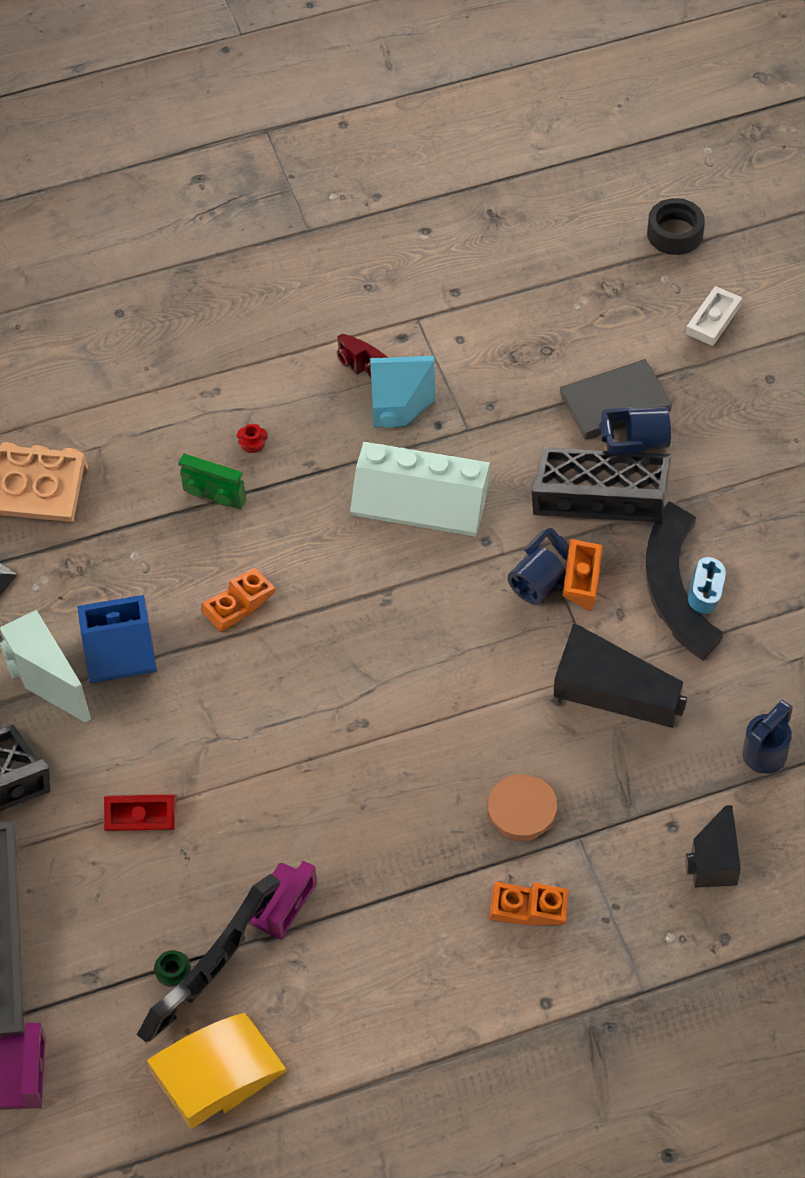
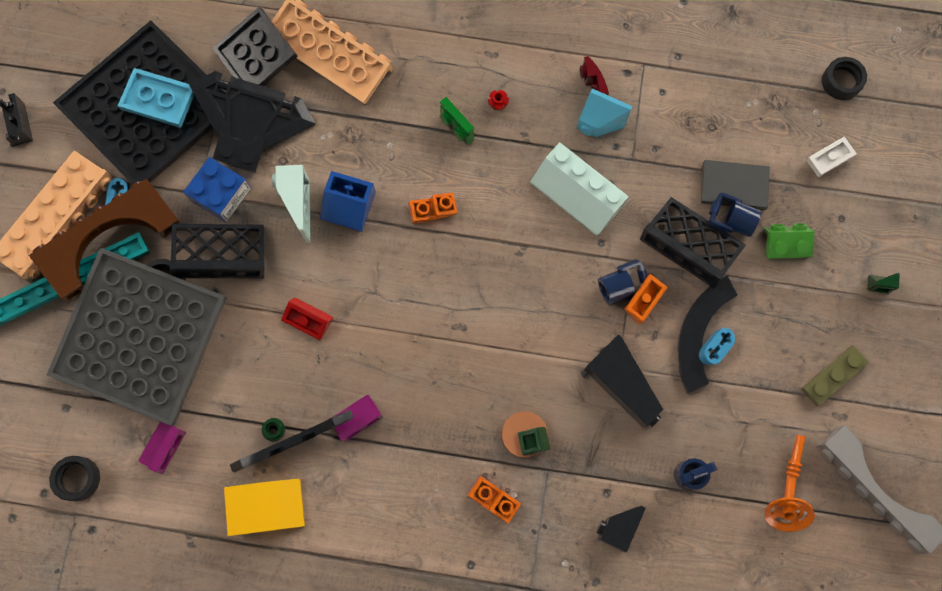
camera: 25 degrees right, 20 degrees up
none -> dark green slope [518,427,550,456]
none -> bright green bracket [764,223,815,259]

